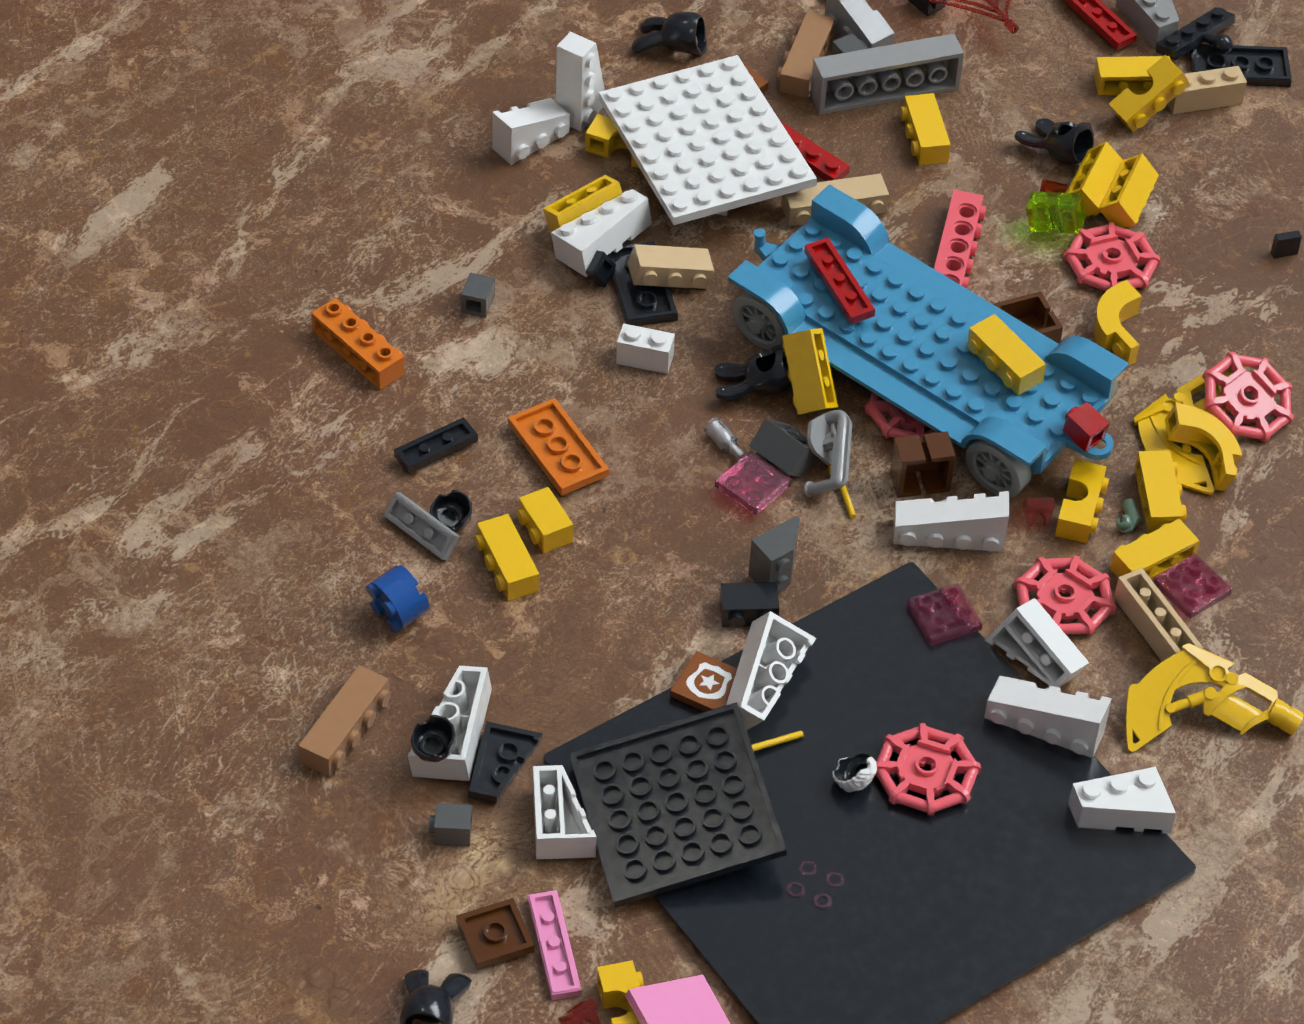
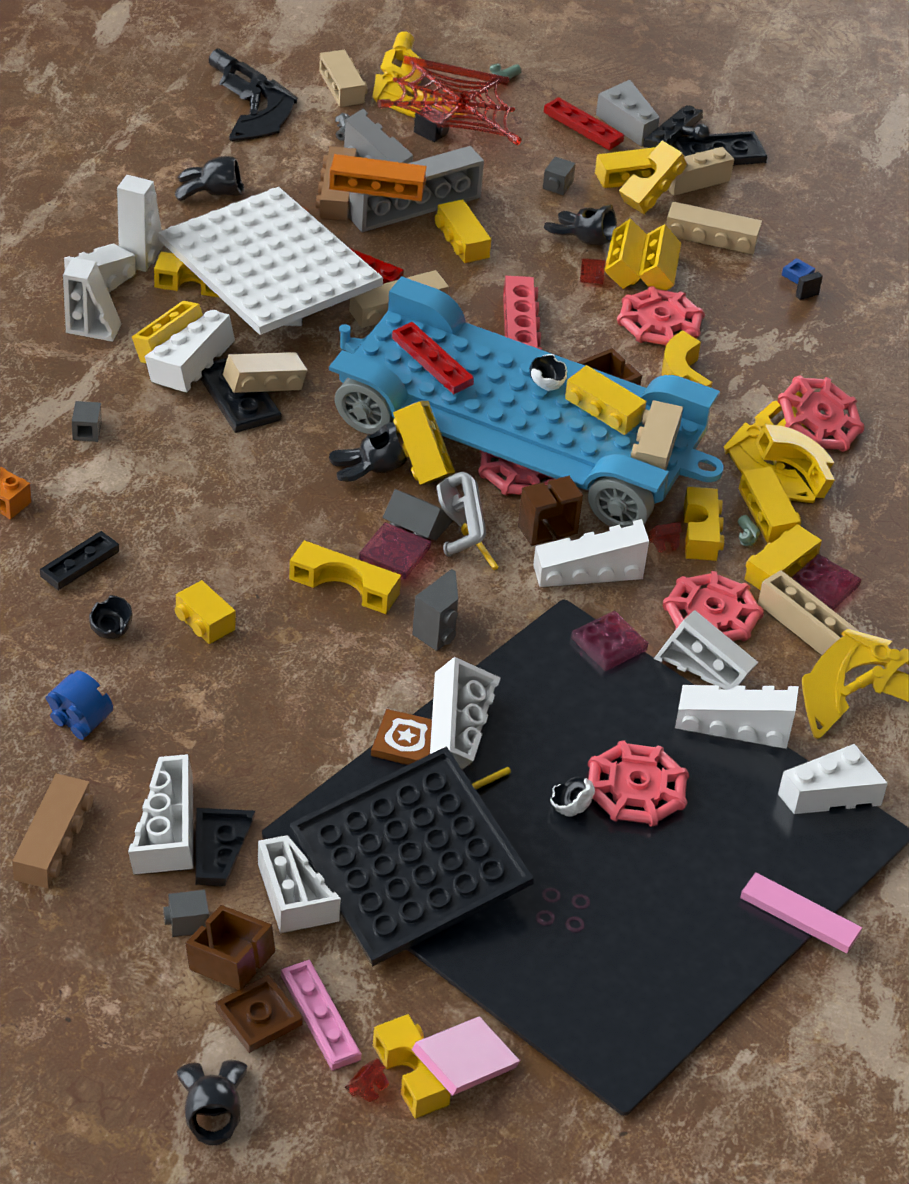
camera: 15 degrees left, 5 degrees down
light grey tile [383,492,460,560] -> none
black hair [410,715,456,762] -> none
yellow brick [474,514,539,601] -> none
orange plate [508,398,609,496] -> none
black tile [586,250,616,287] -> none
white brick [616,323,675,374] -> none
clear piece [704,417,745,460] -> none
black brick [719,582,780,628] -> none
clear neon green brick [1025,192,1086,234] -> none
red brick [1062,402,1110,452] -> none
none -> white wedge [63,257,122,342]
none -> reddish brown piece [185,905,276,991]
none -> yellow arch [289,540,401,614]
none -> orange brick [329,154,427,201]
none -> hair [529,354,568,391]
none -> dark grey brick [543,157,576,195]
none -> tan brick [631,400,683,470]
none -> tan brick [666,202,762,255]
none -> bright pink tile [740,873,862,953]
none -> blue tile [782,258,815,284]

